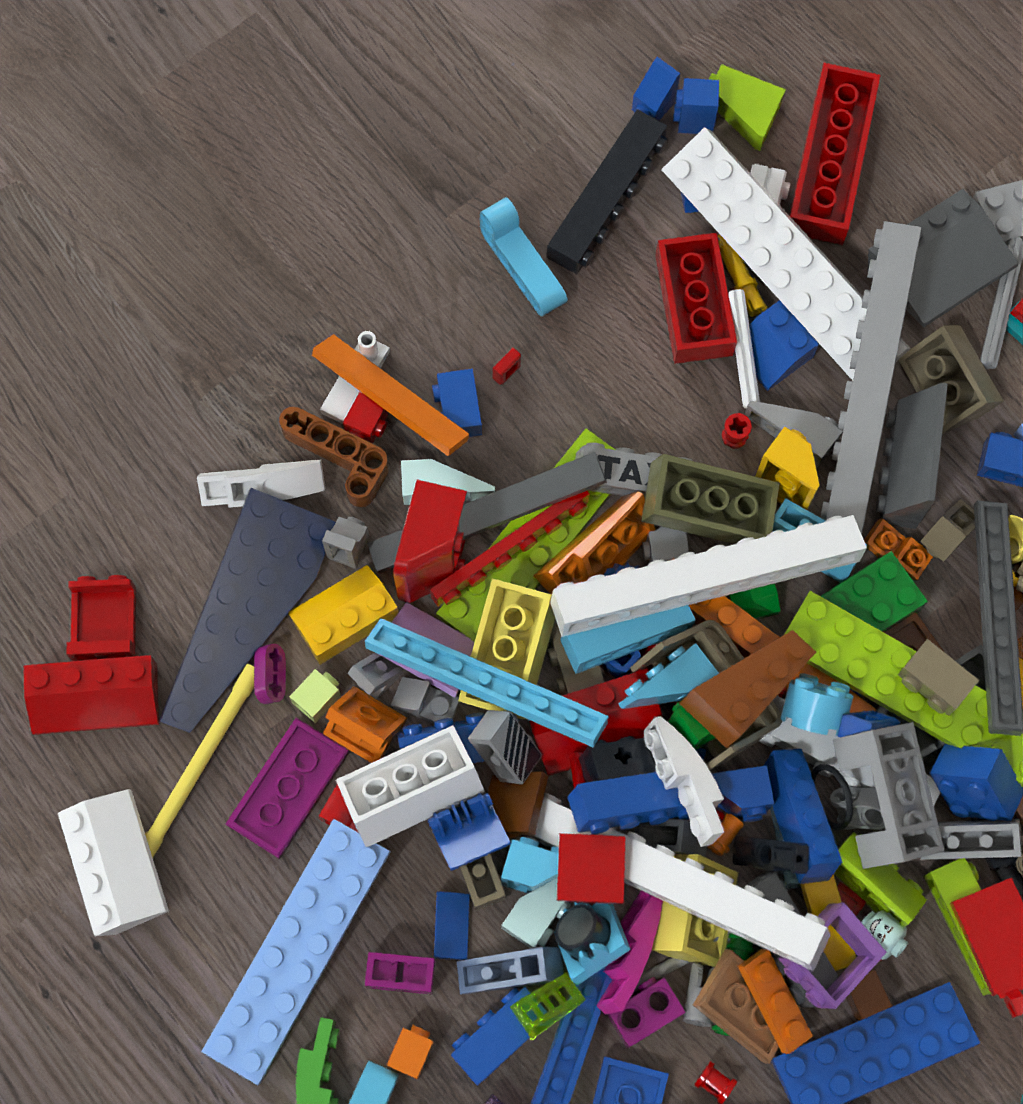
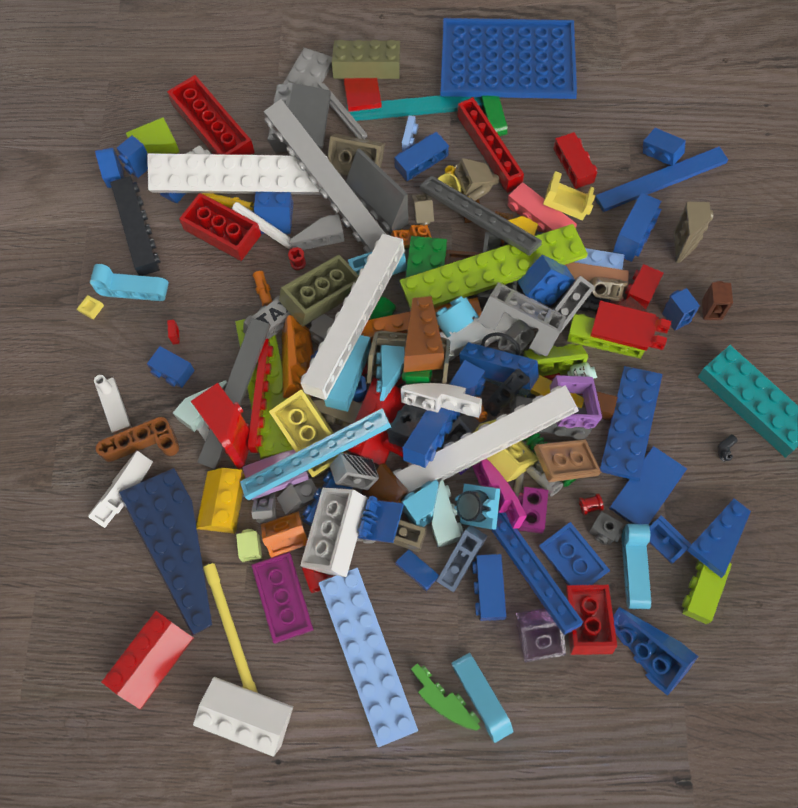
camera: 45 degrees left, 5 degrees down
red panel [66,575,136,661] -> none
magenta beam [254,644,286,704] -> none
orange tile [312,334,469,456] -> none
light grey arch [322,517,369,569] -> none
red brick [343,392,388,444] -> none
magenta brick [365,952,435,995] -> none
orange brick [387,1025,434,1080] -> none
clear neon green slope [510,973,586,1040] -> none
red tile [557,833,626,904] -> none
orange plate [737,949,813,1054] -> none
yellow slope [755,426,820,510] -> none
blue slope [838,710,900,738] -> none
dark tan brick [898,639,979,716] -> none
none -> light yellow tile [77,295,104,320]
none -> orange pin [253,271,272,307]

